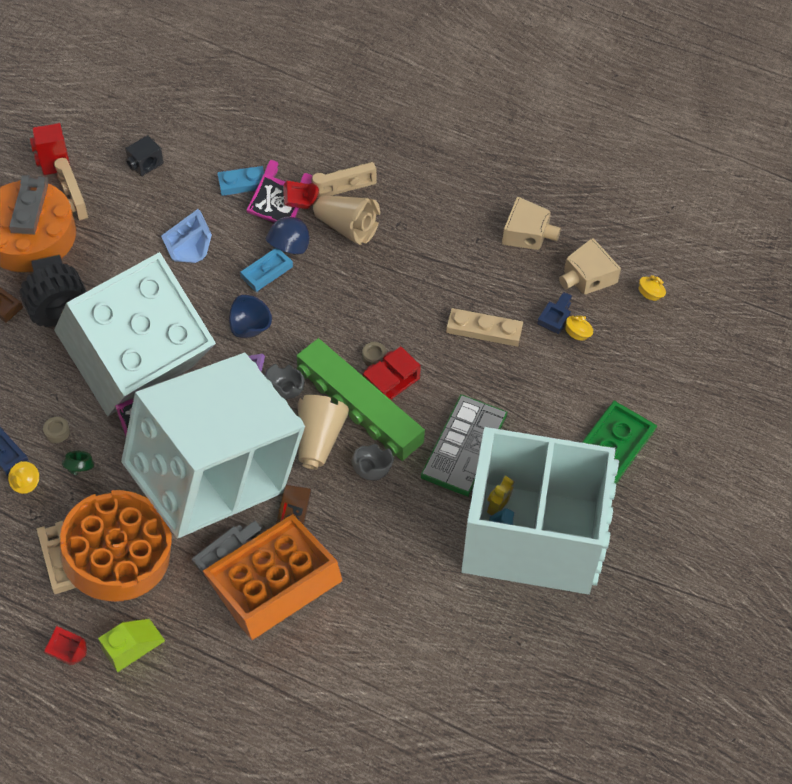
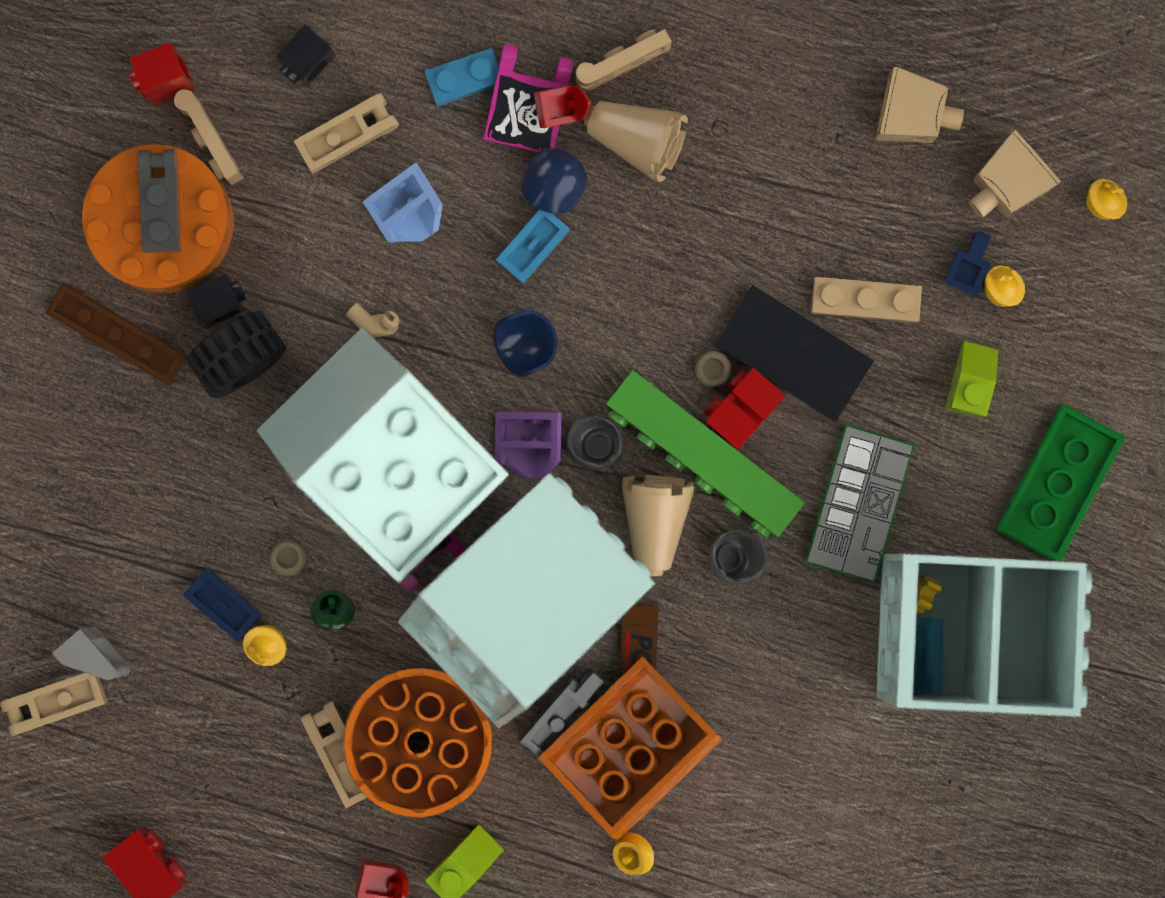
camera: 10 degrees left, 30 degrees up
none -> tan plate [294,93,399,174]
none -> yellow hat [613,832,654,875]
none -> black tile [714,285,874,422]
none -> lime slope [944,341,999,419]

